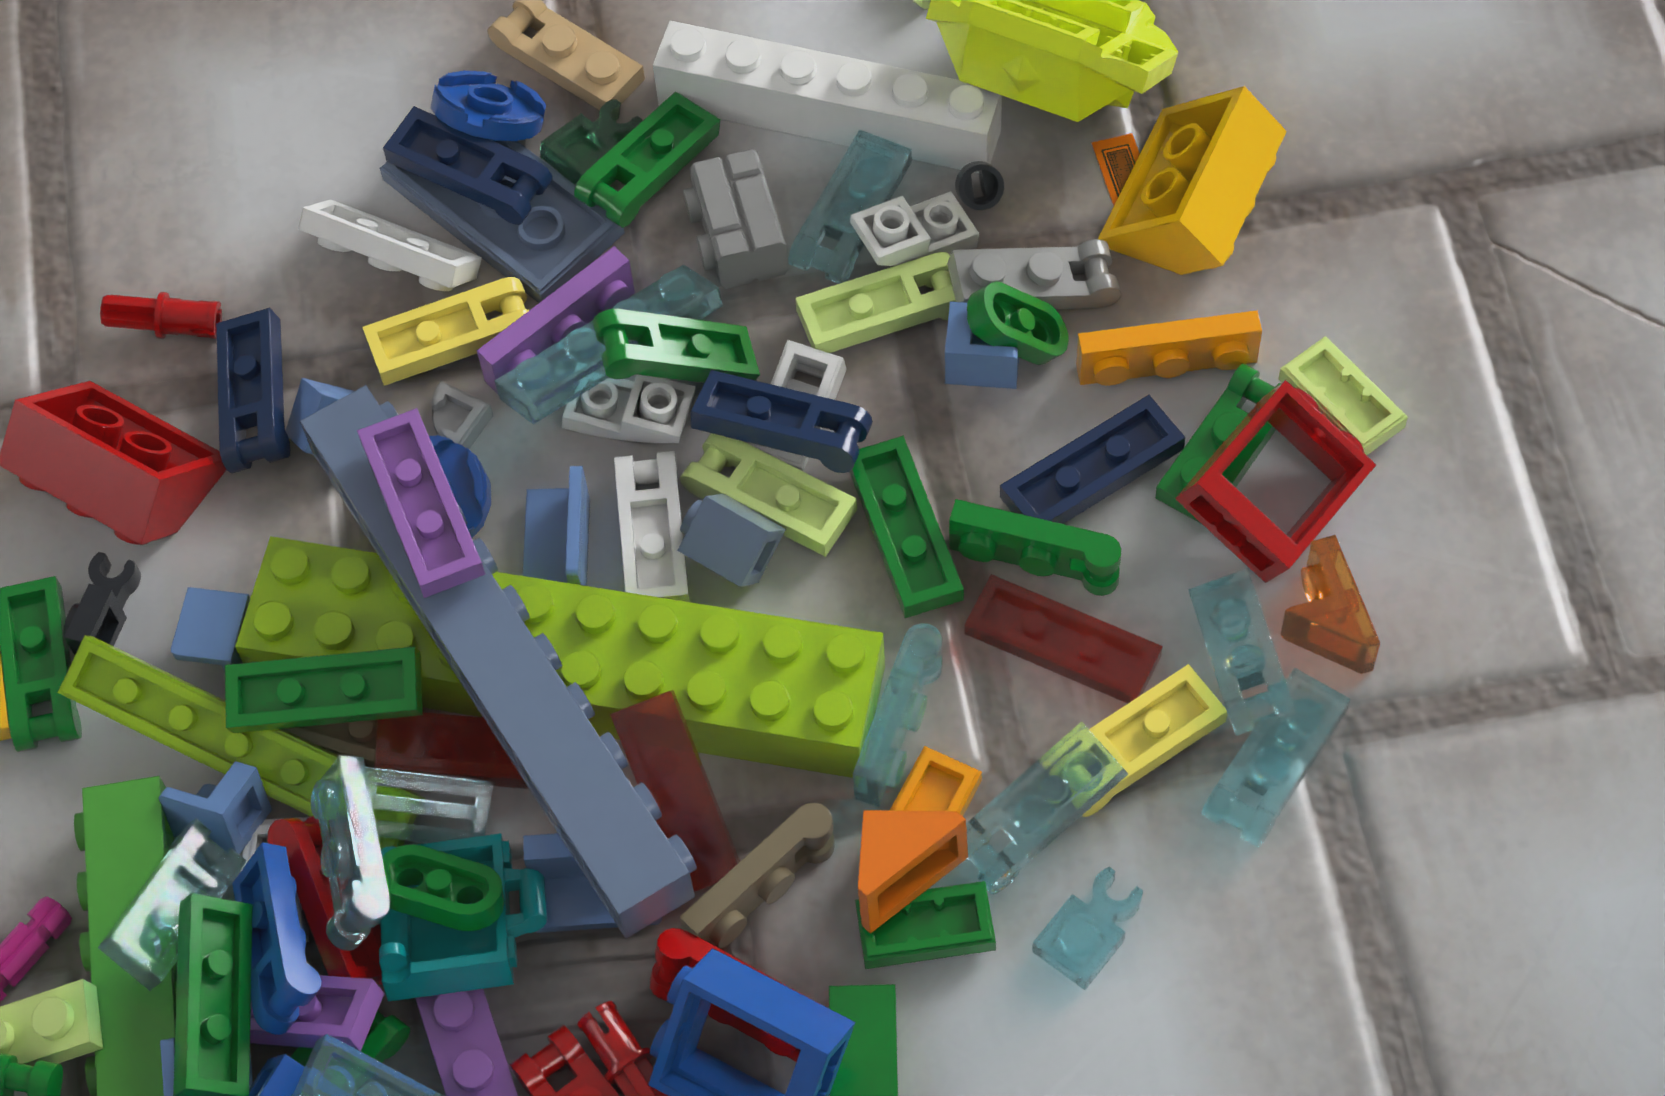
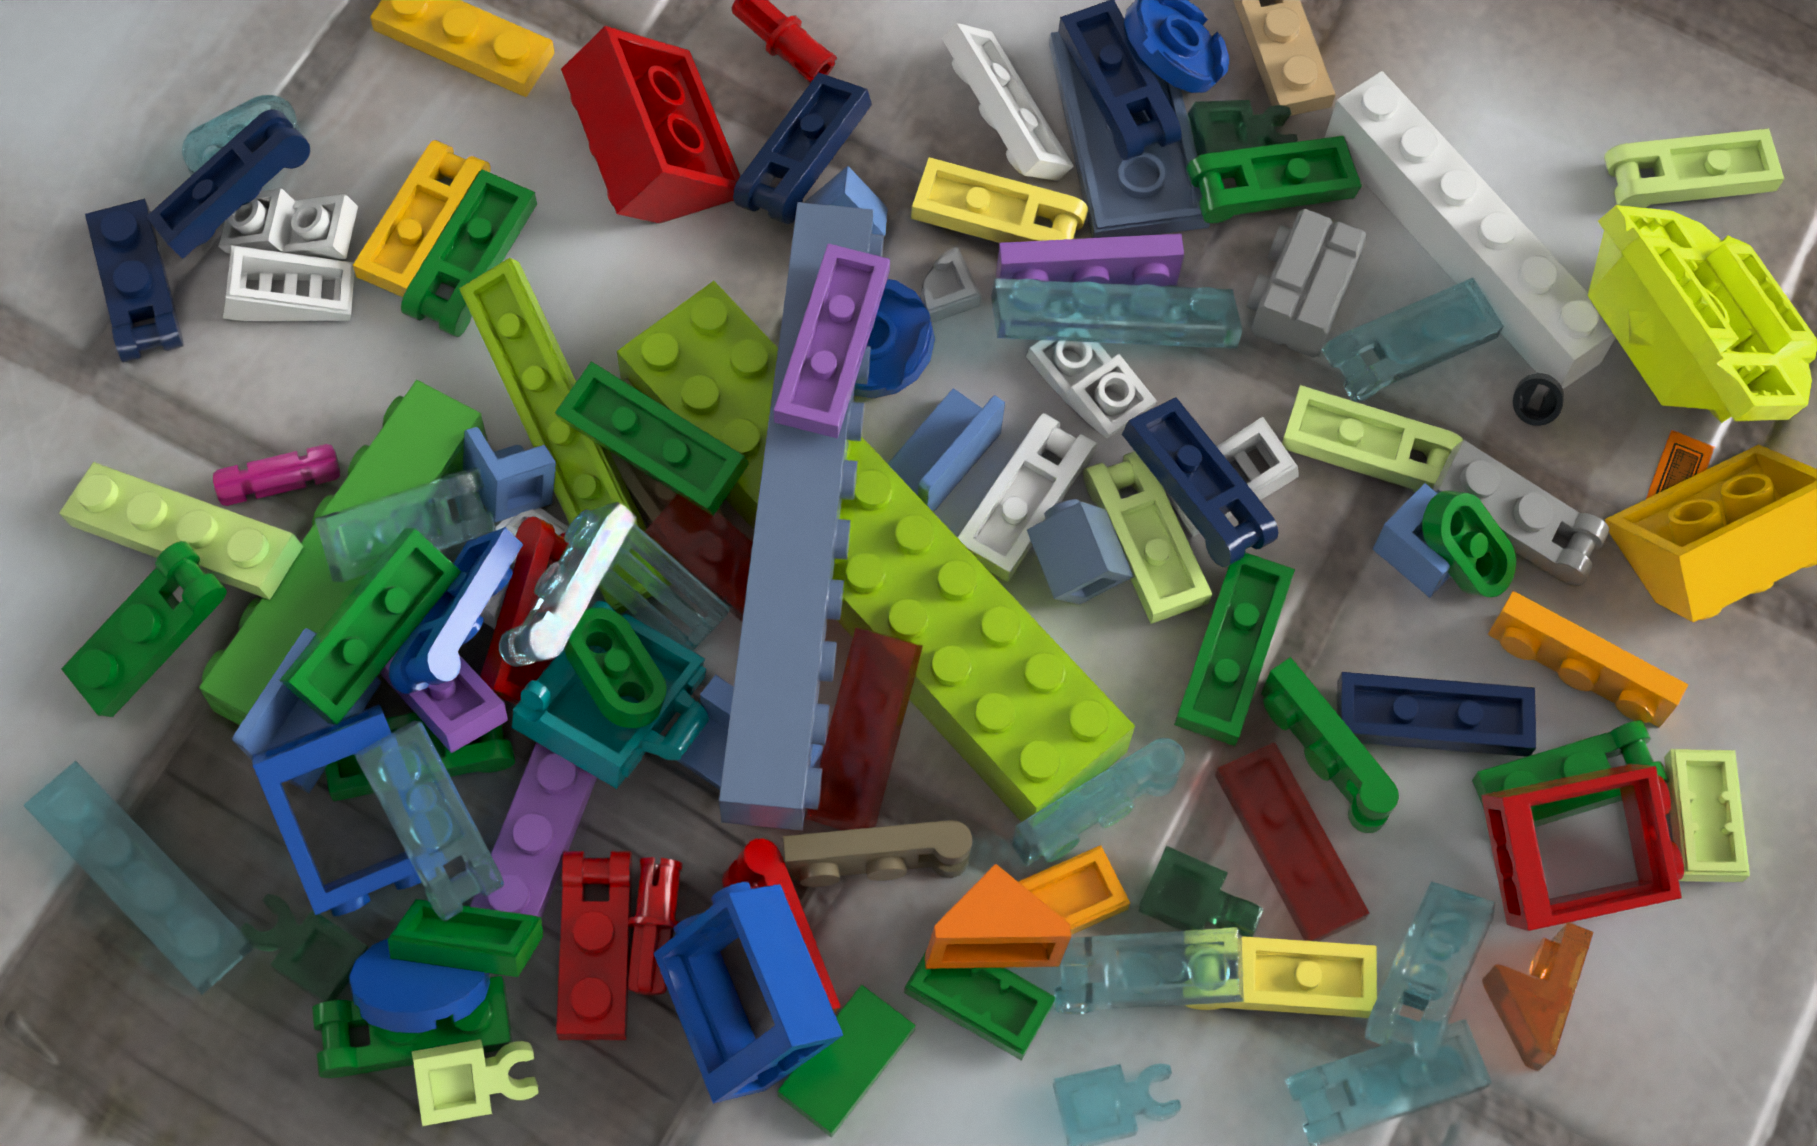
camera: 30 degrees right, 5 degrees up
black plate [64,552,141,656] -> none
medium blue panel [171,587,250,672] -> none
green plate [592,309,760,383] -> none
white slope [850,191,979,266] -> none
none -> clear green plate [1139,846,1264,937]

